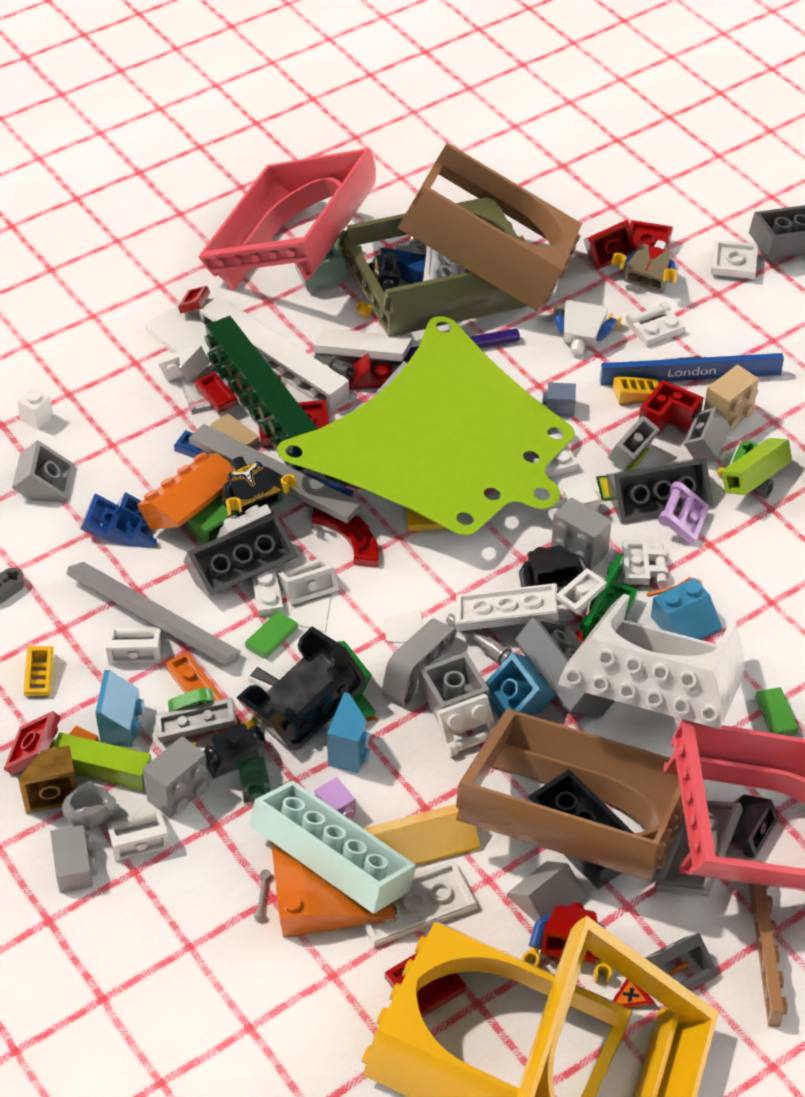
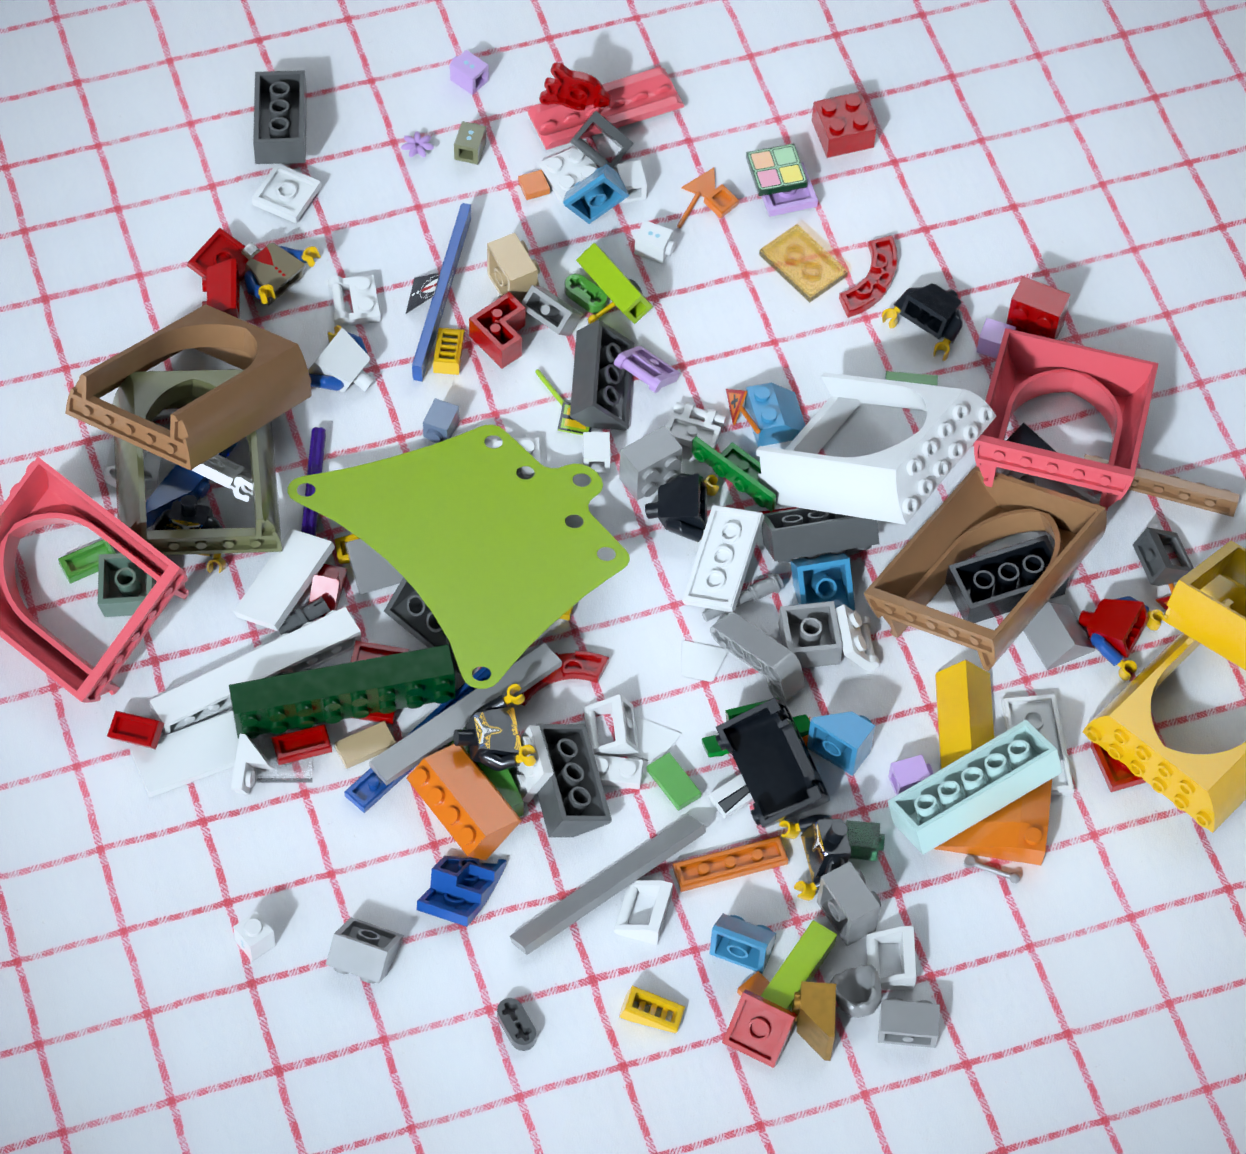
camera: 75 degrees left, 10 degrees up
light grey plate [155,697,237,743] -> none
bright green beam [168,688,214,712] -> none
white slope [555,568,607,615] -> none
light grey brick [608,416,660,471] -> none

